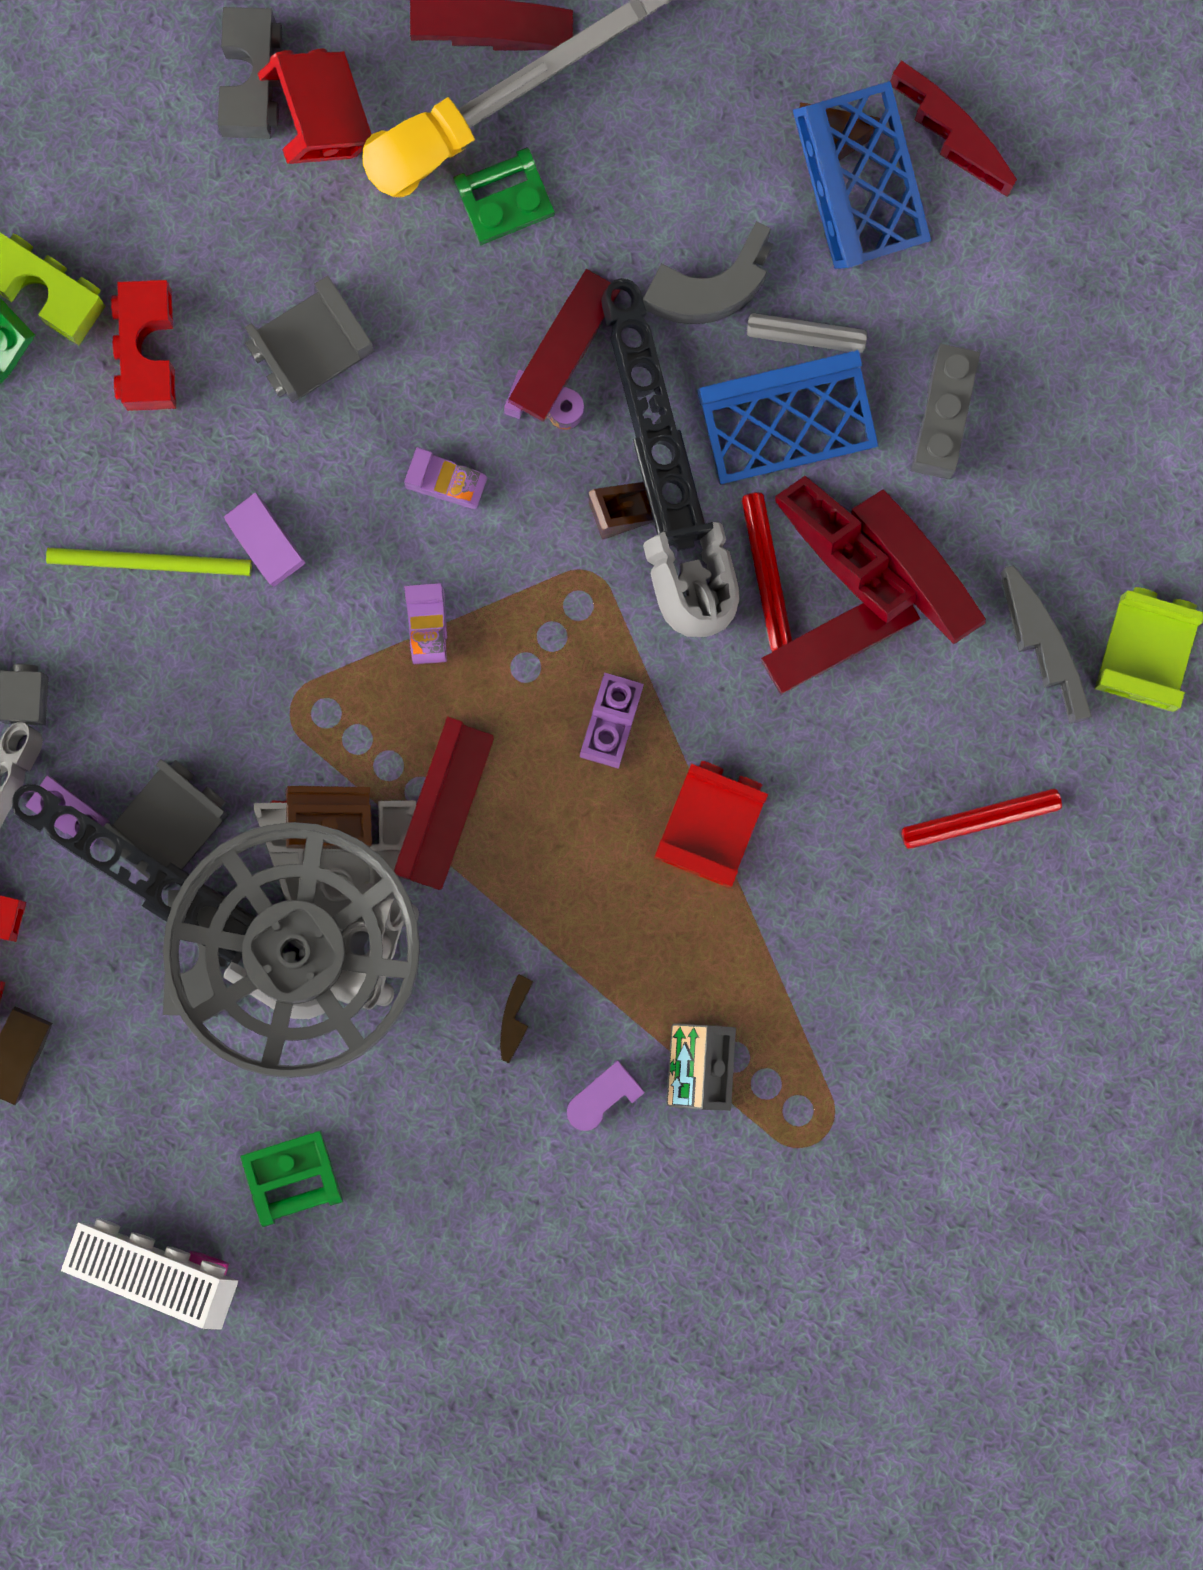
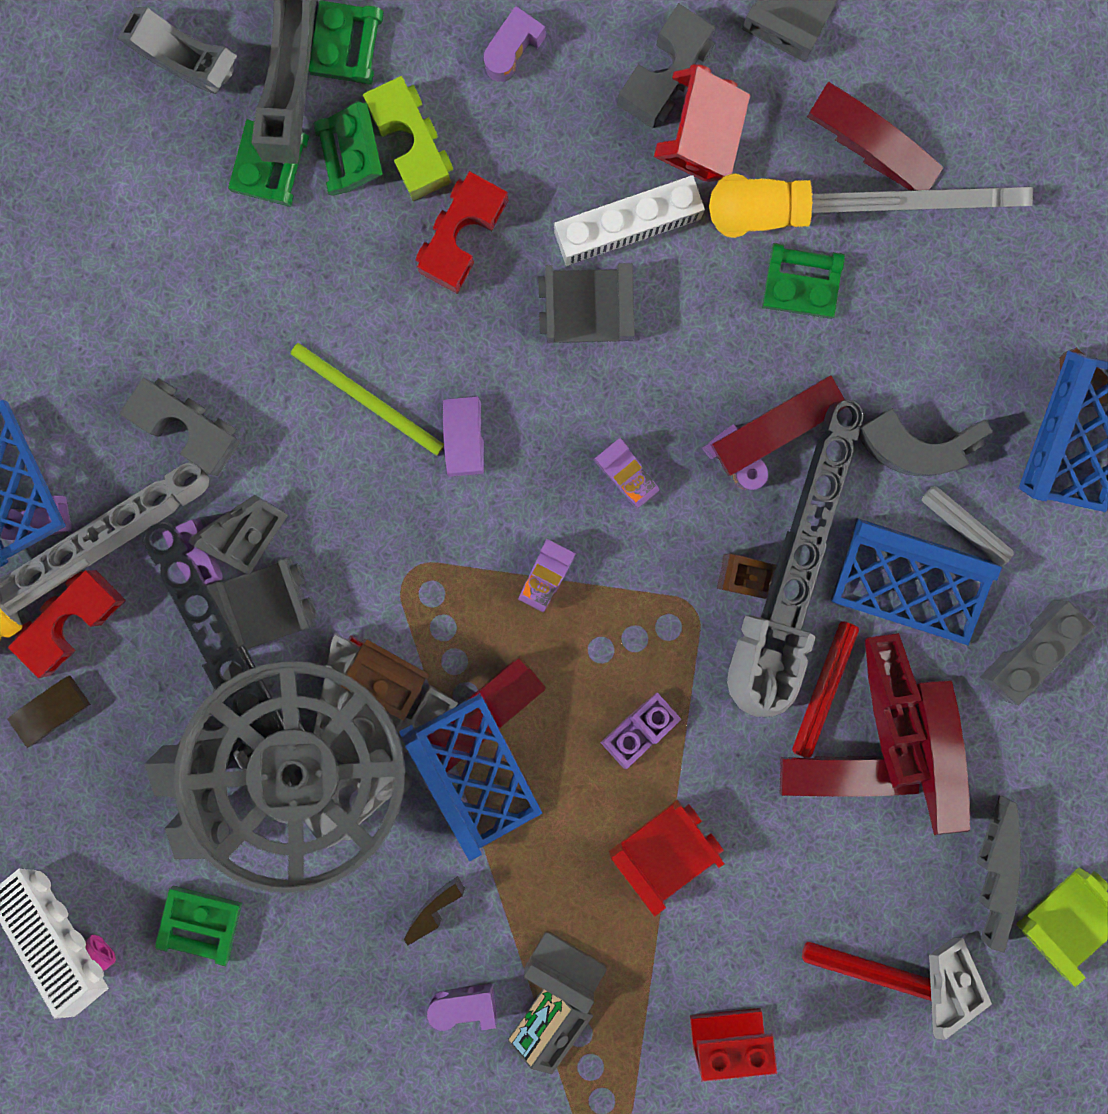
camera: 30 degrees right, 5 degrees up
none -> dark grey arch [144,744,229,859]
none -> dark grey wing [189,495,288,575]
none -> blue fence [399,694,542,862]
none -> medium lavender leg [484,6,546,82]
none -> dark grey panel [524,931,607,1014]
none -> white brick [554,175,705,266]
none -> red panel [689,1008,777,1082]
none -> light grey wing [929,938,992,1040]

